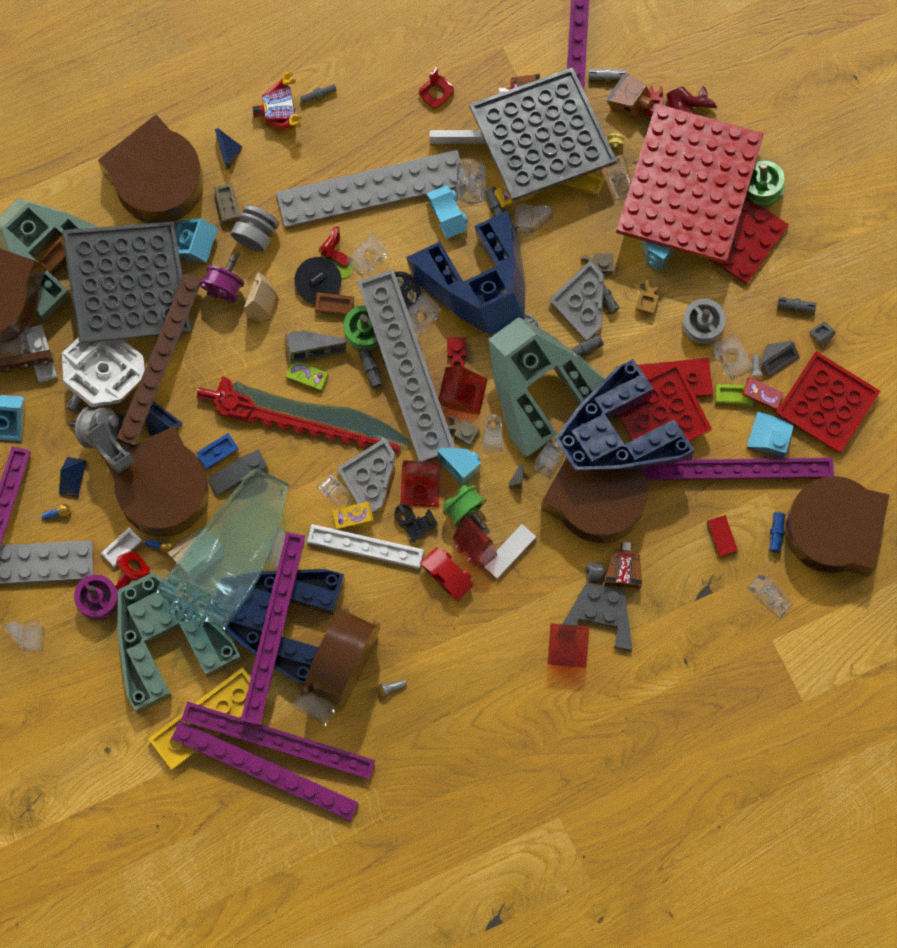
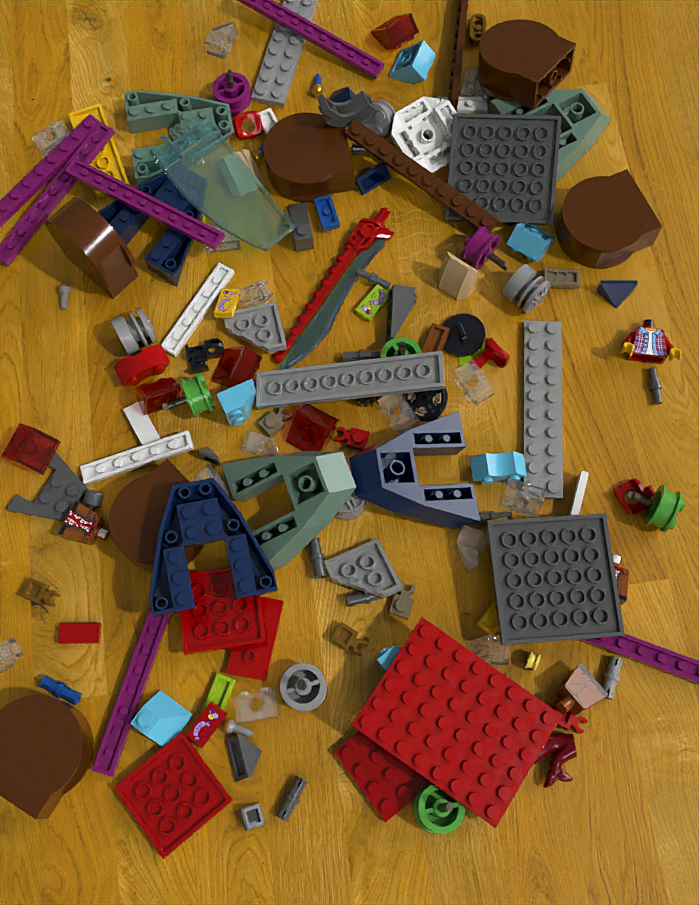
camera: 110 degrees right, 5 degrees down
none -> pearl gold plate [20,578,60,607]
none -> clear brick [31,119,71,158]
none -> white tile [80,430,194,485]
none -> light grey wheel [111,307,157,355]
none -> dark grey bar [356,268,391,289]
none -> bright green wheel [627,485,685,532]

